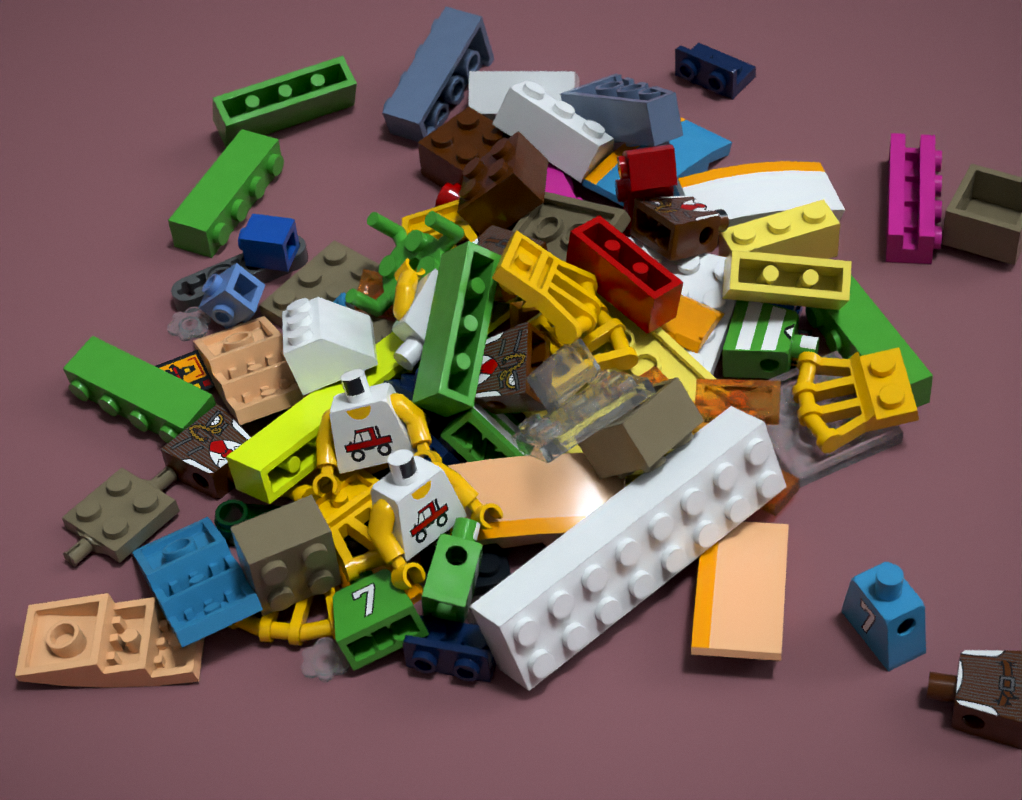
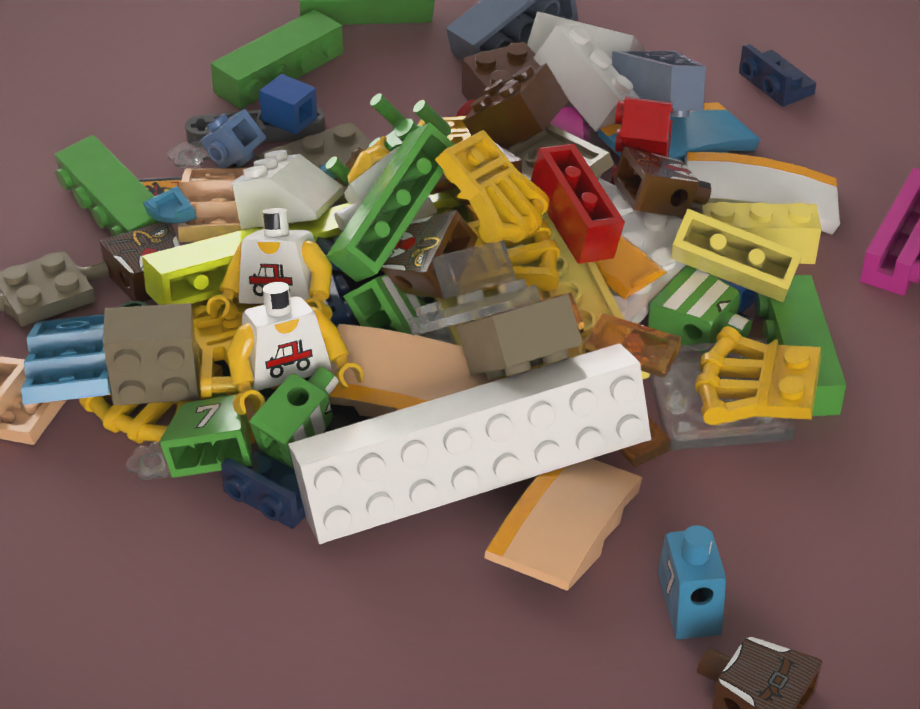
camera: 15 degrees right, 5 degrees down
none -> dark azure tile [143,186,197,224]

